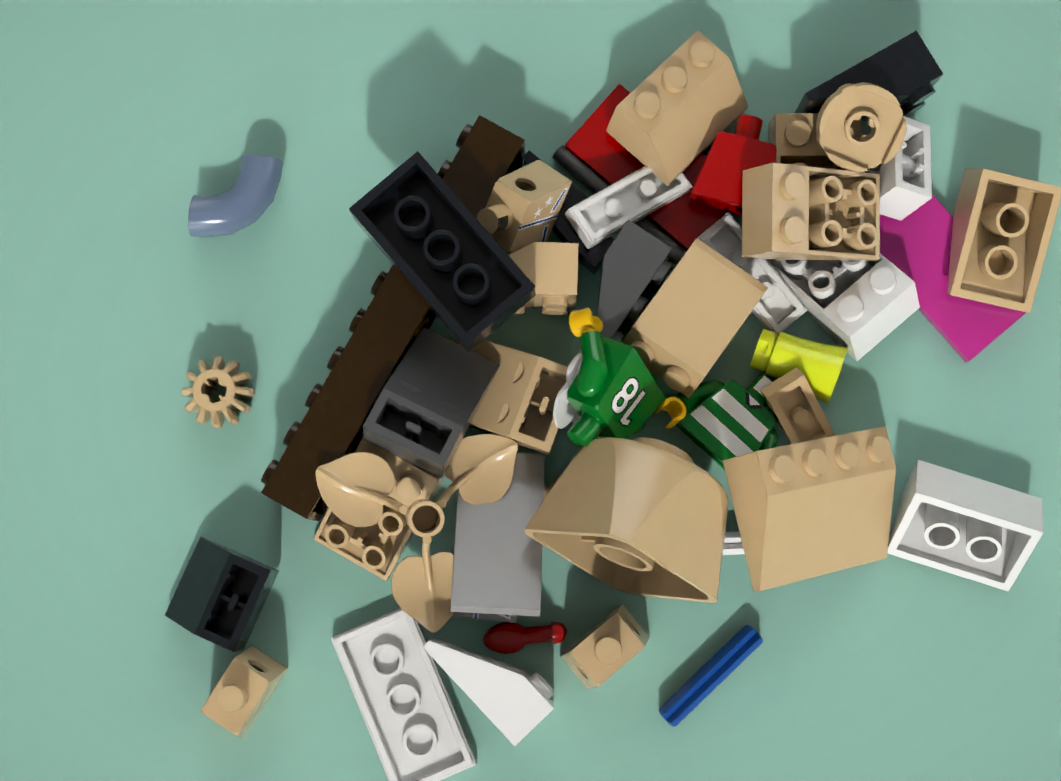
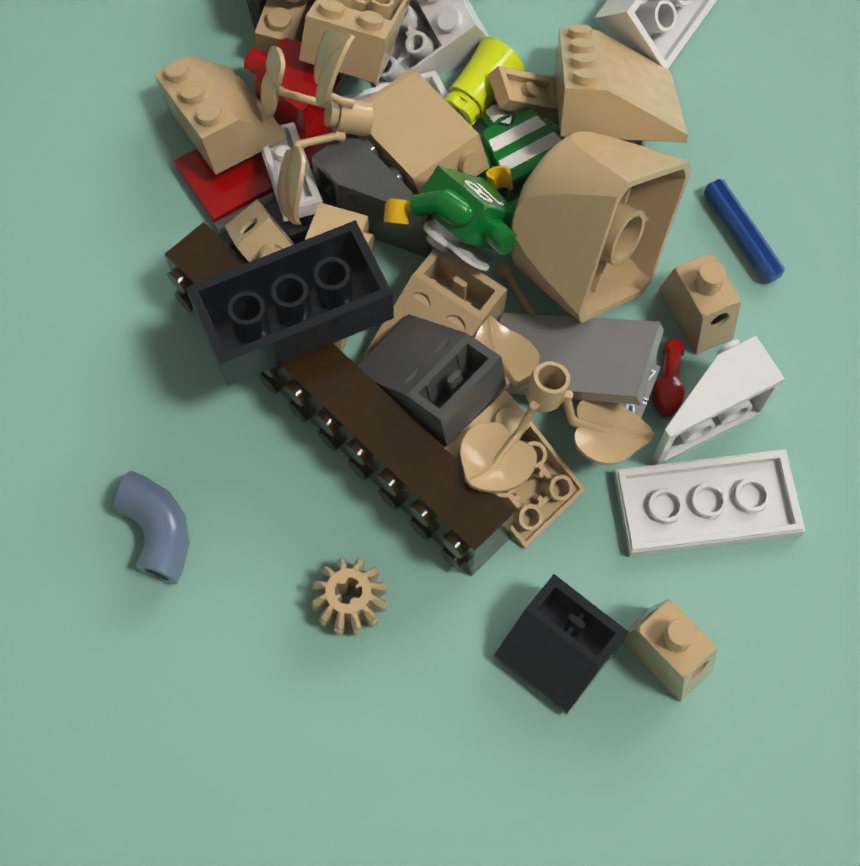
camera: 80 degrees left, 15 degrees down
none -> tan plant [260,30,374,225]

